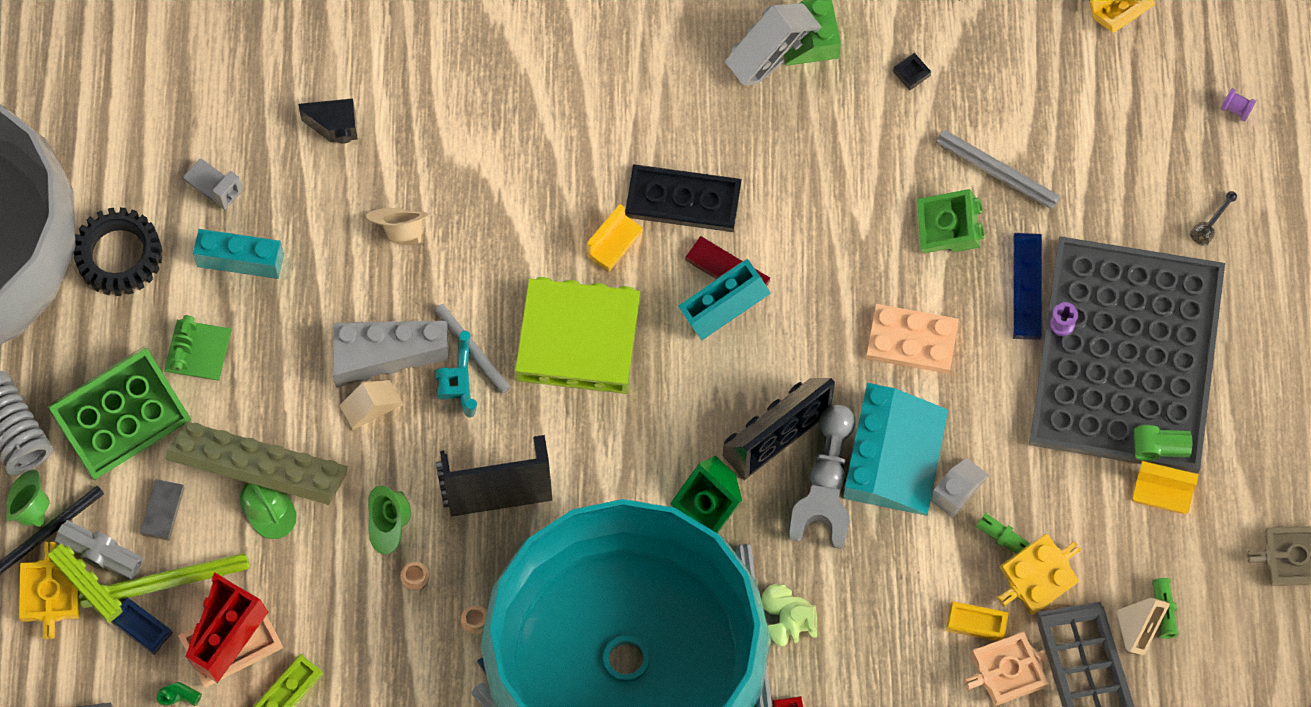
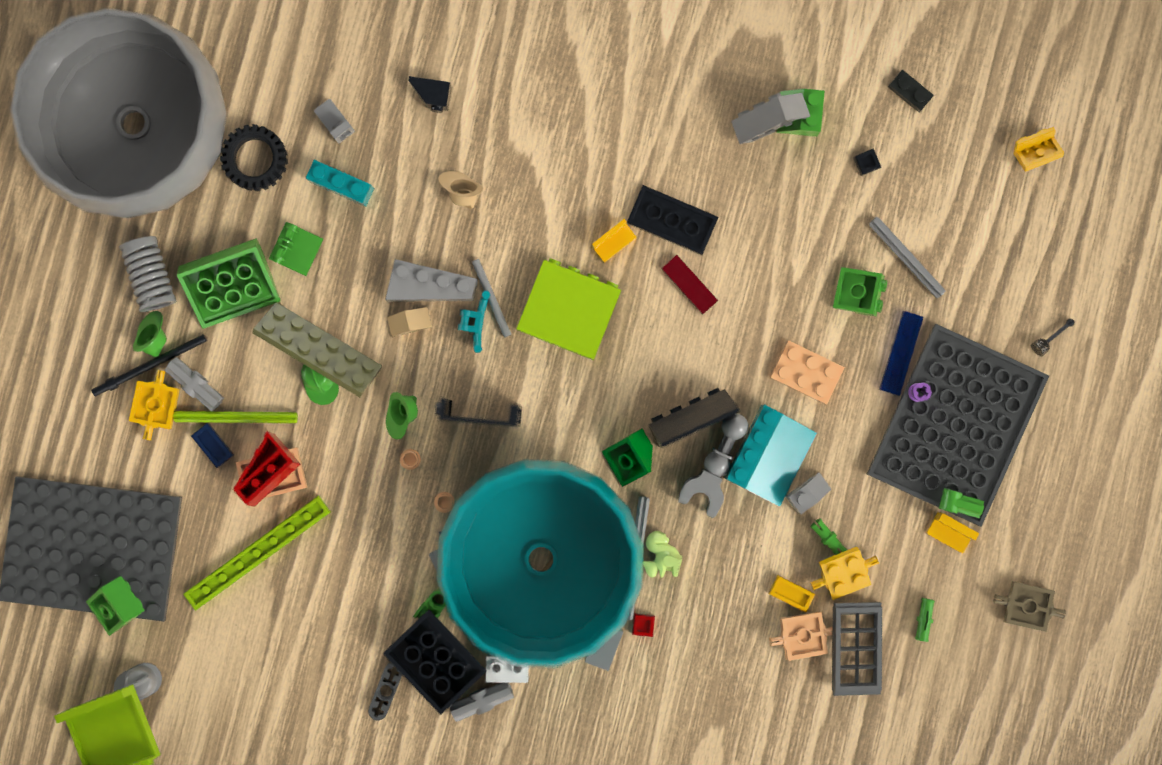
camera: 10 degrees right, 20 degrees up
lime piece [48,543,123,624] -> none
flat silver tile [140,479,185,541] -> none
green arm [156,682,202,706] -> none
teal brick [678,258,771,340] -> none
tan slope [1116,597,1170,655] -> none
medium lavender bush [1221,88,1256,122] -> none

